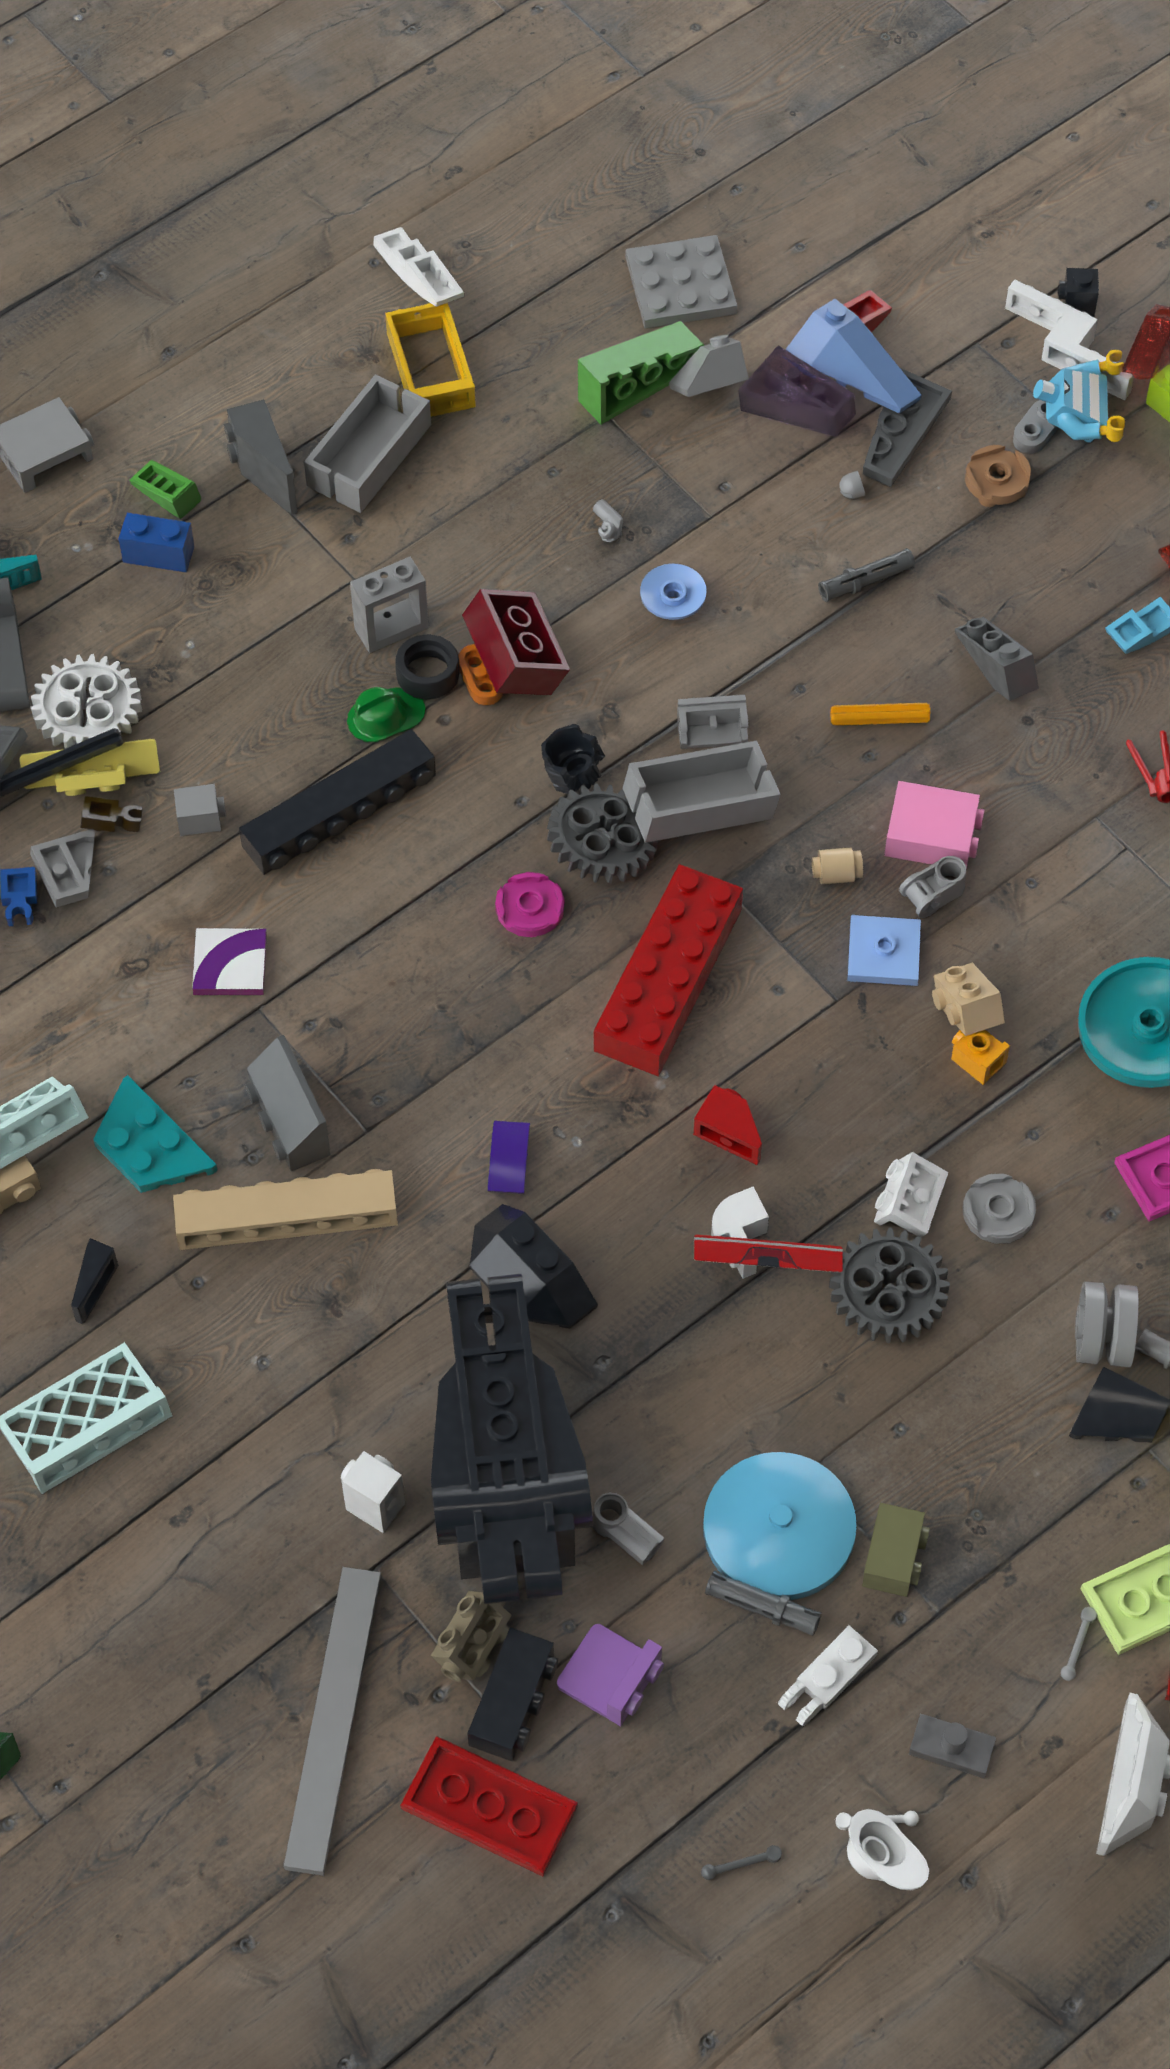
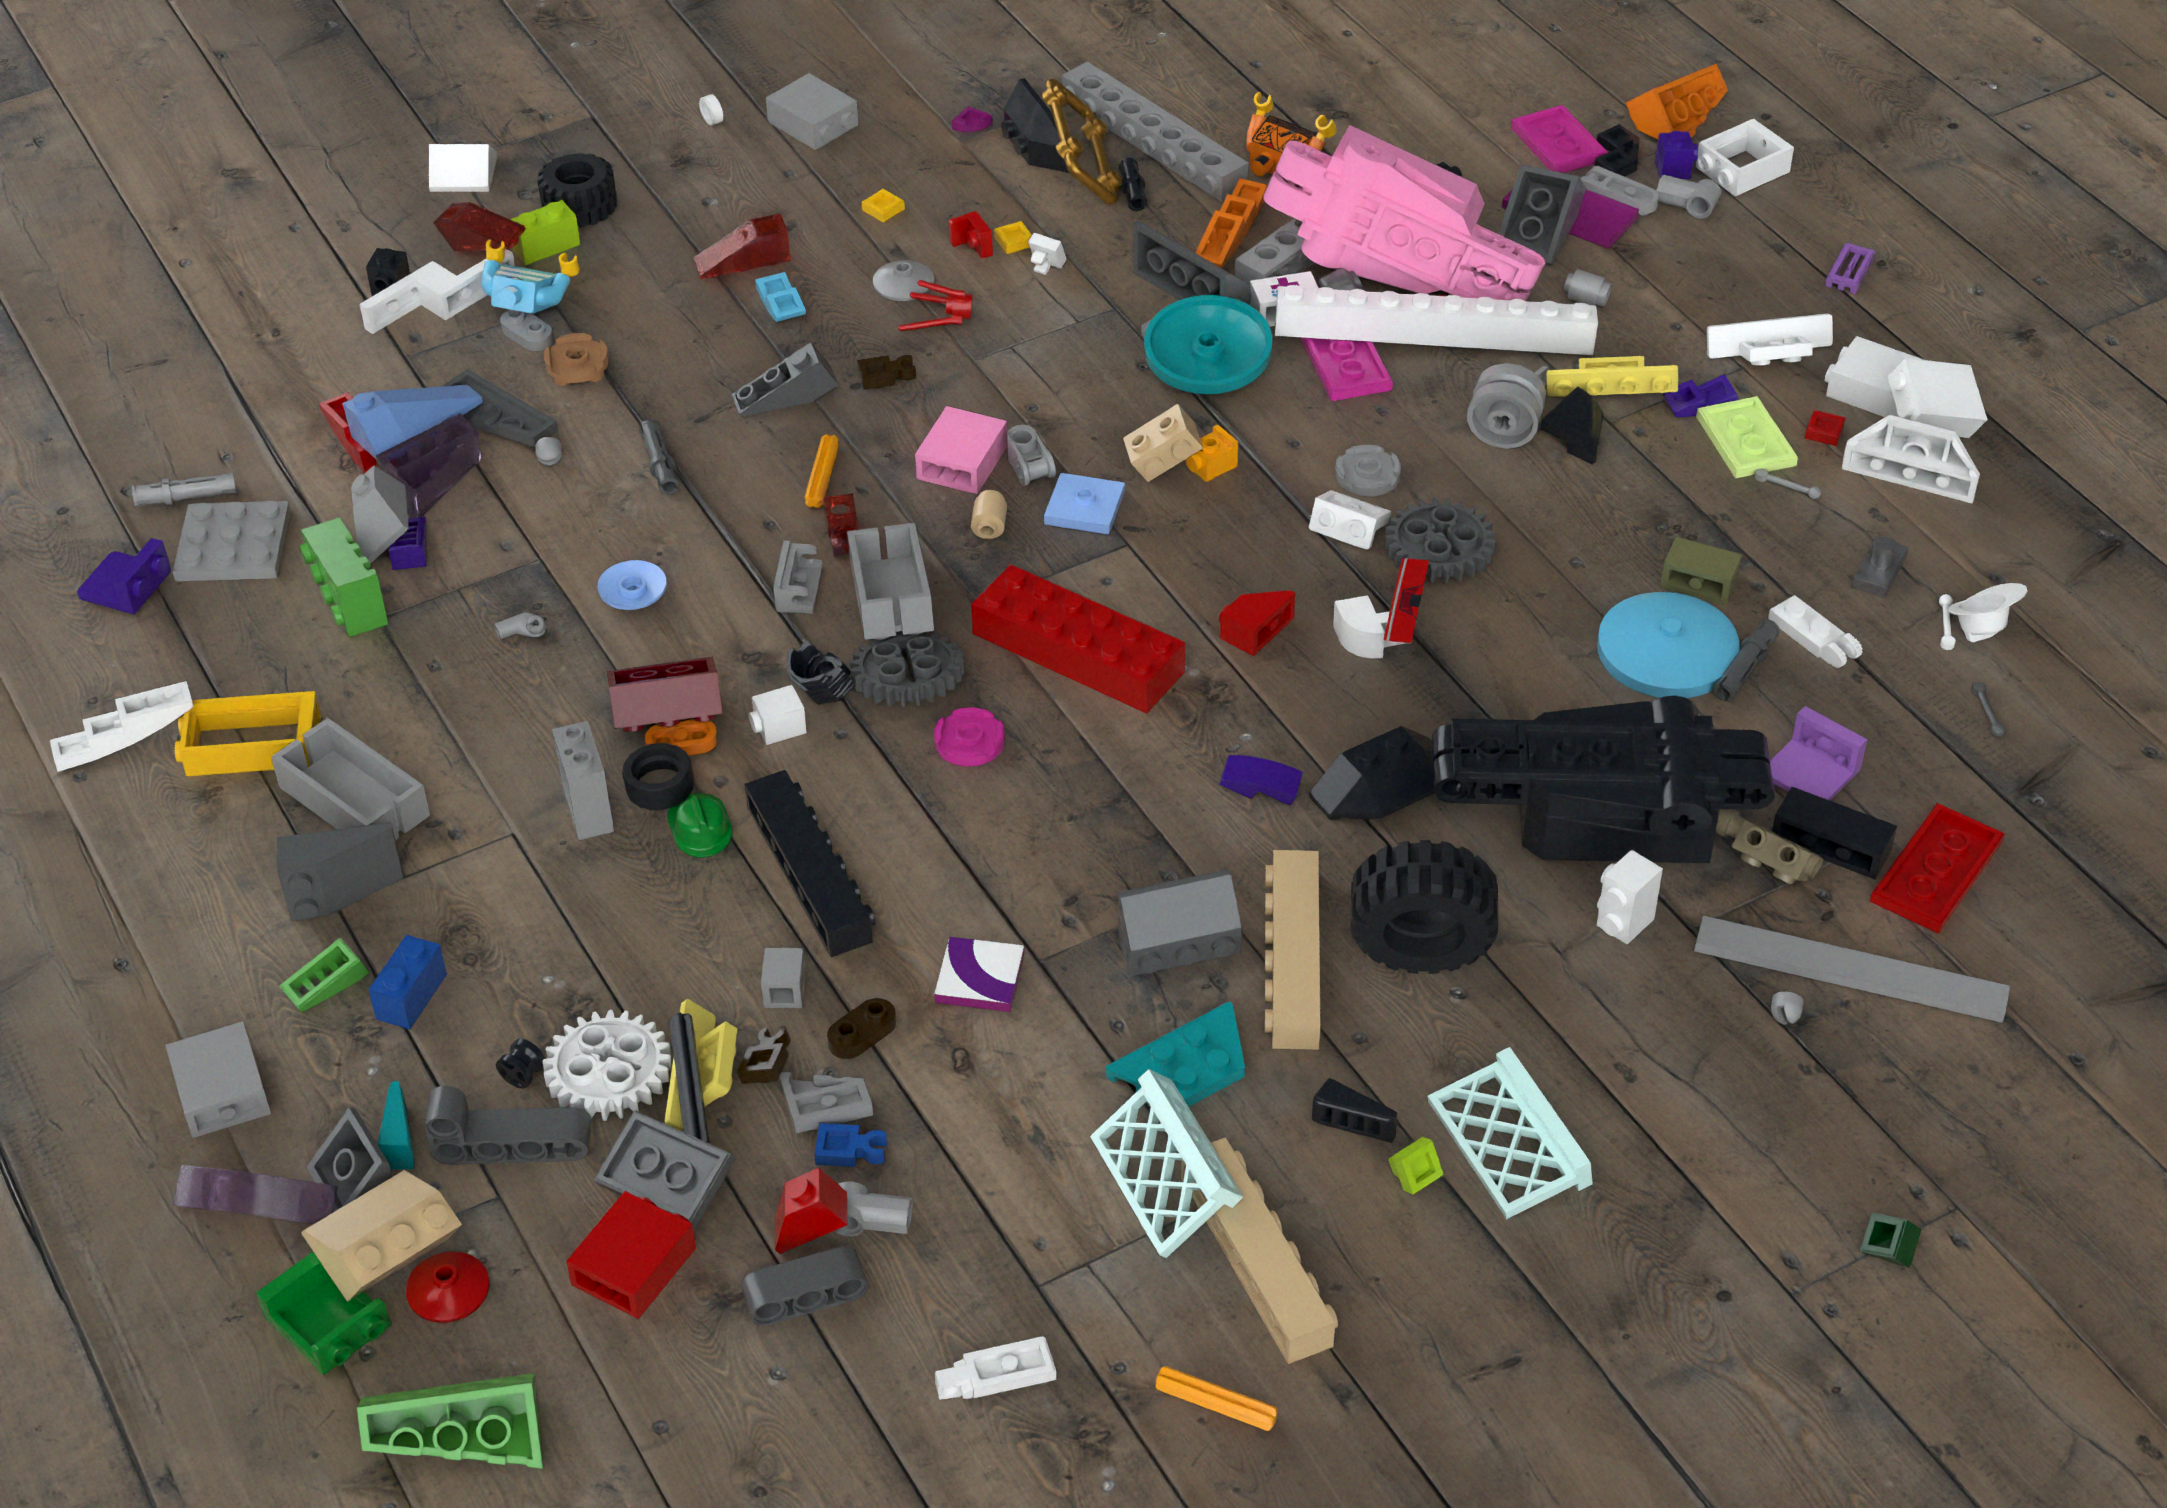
camera: 80 degrees left, 15 degrees down
none -> dark purple bracket [77,538,171,615]
none -> light grey pin [132,472,237,507]
none -> dark purple slope [389,517,427,570]
none -> black wheel [496,1038,546,1089]
none -> white brick [749,685,807,745]
none -> clear red leg [823,493,858,556]
none -> dark brown plate [827,998,896,1059]
none -> dark brown plate [857,355,916,390]
none -> black tyre [1350,840,1499,974]
none -> lime tile [1388,1137,1444,1194]
none -> light grey hinge [1771,992,1804,1025]

